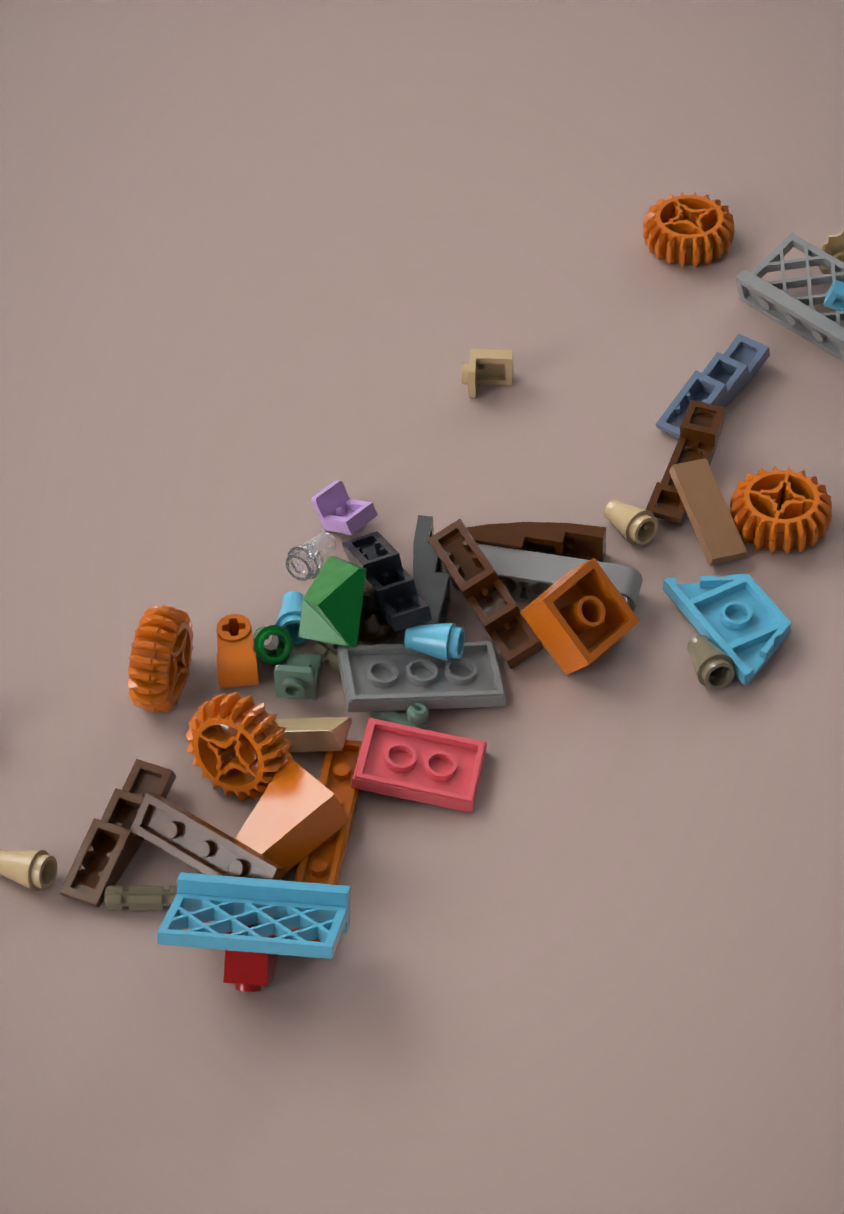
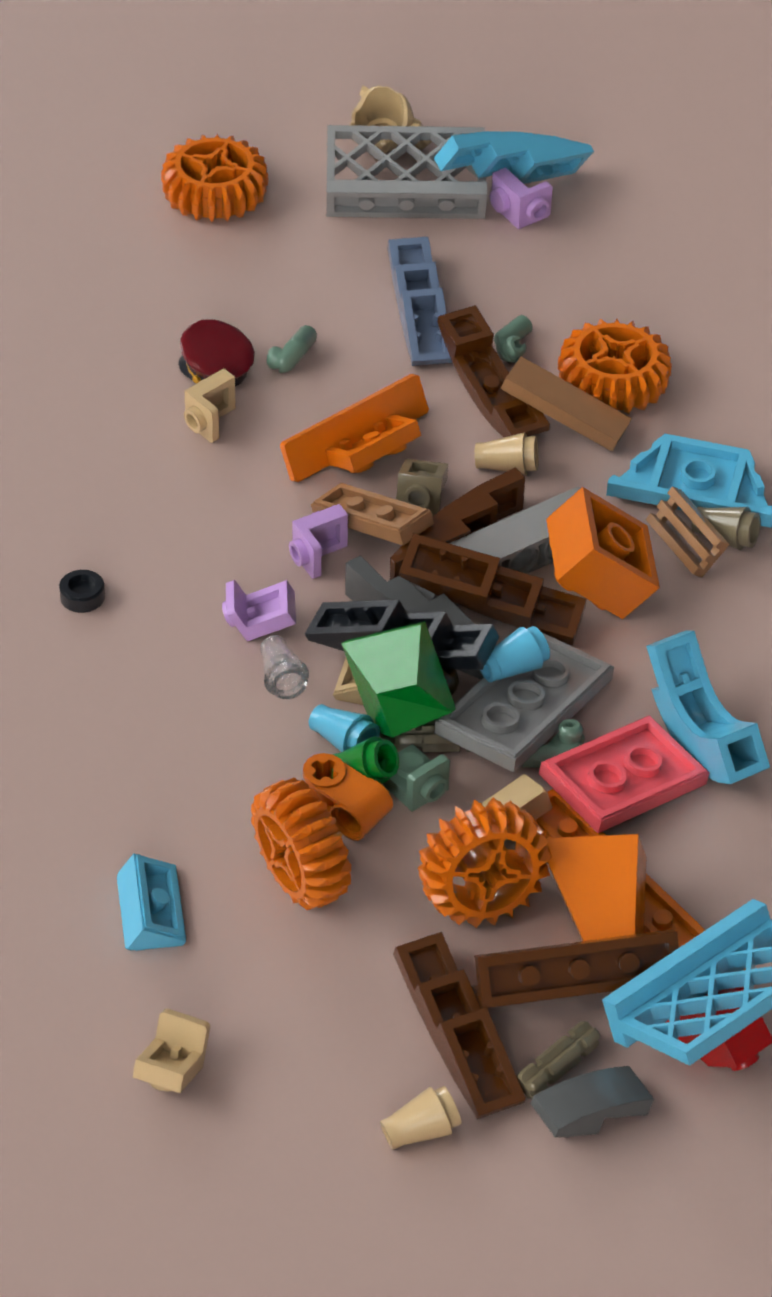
camera: 50 degrees left, 0 degrees up
none -> black tile [59,570,105,613]
none -> medium azure slope [117,853,186,951]
none -> dark red piece [178,319,255,387]
none -> sand green arm [266,325,317,373]
none -> orange bracket [280,374,429,482]
none -> lavender bracket [289,504,348,579]
none -> medium nougat tile [311,483,434,545]
none -> dark tan bracket [396,459,449,516]
none -> sand green arm [494,315,533,363]
none -> dark grey slope [531,1066,654,1138]
none -> medium nougat tile [645,486,730,578]
none -> medium azure arch [646,630,770,784]

